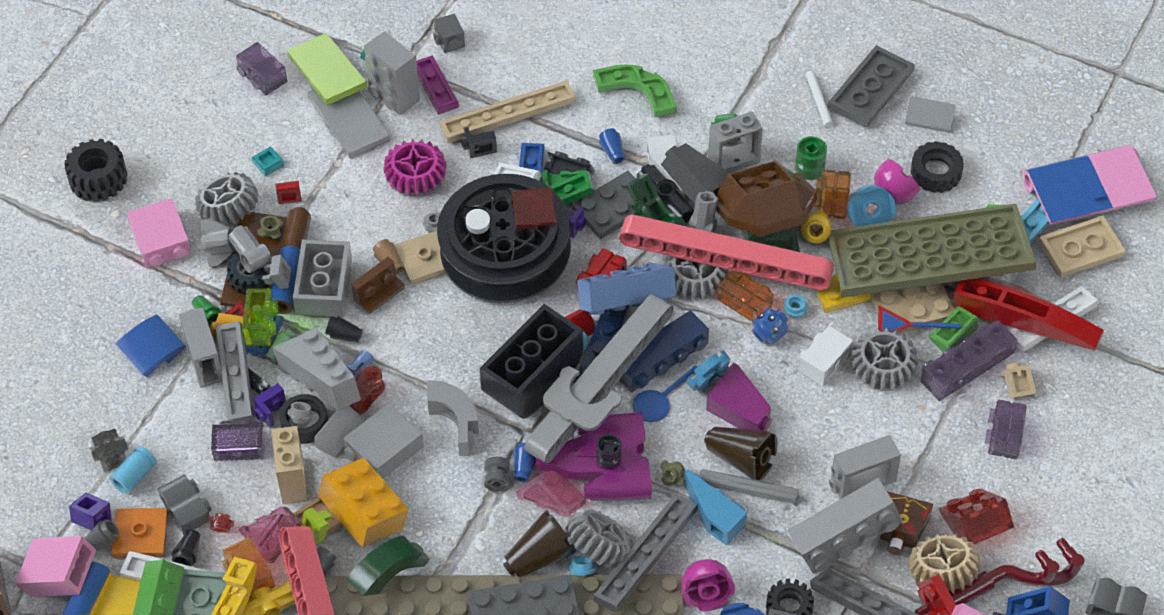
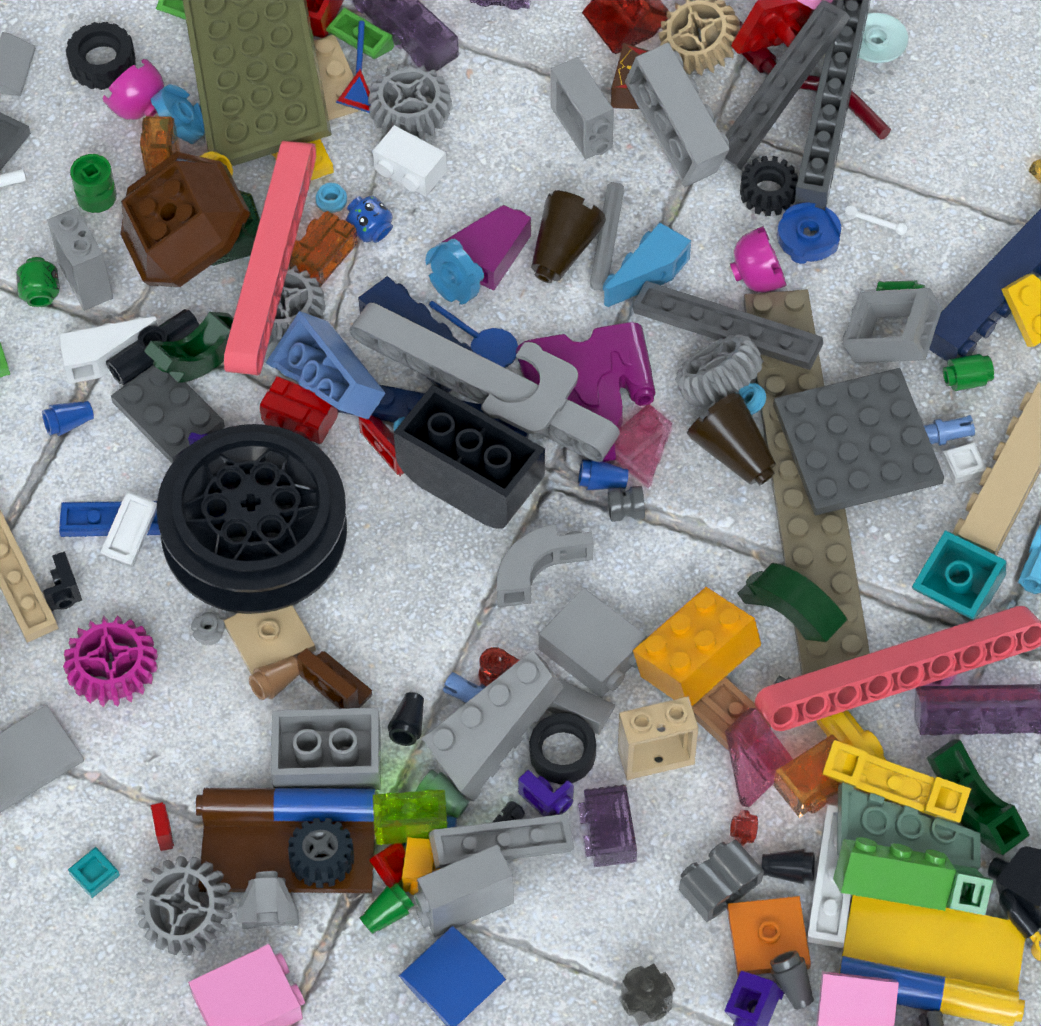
camera: 95 degrees left, 5 degrees up
medium azure piece [109,446,157,494] -> none
light grey piece [229,225,272,273] -> none
olive plate [257,216,283,239] -> none
light grey tile [262,255,291,289] -> none
light grey plate [287,402,312,423] -> none
lime tile [301,507,333,545] -> none
white tile [466,209,490,234] -> none
clear red piece [512,187,556,228] -> none
green wing [541,170,595,205] -> none
black hinge [544,151,595,175] -> none
black wheel [596,434,622,469] -> none
olive plate [660,461,685,486] -> none
dark grey slope [661,143,730,204] -> none
light grey piece [688,191,718,233] -> none

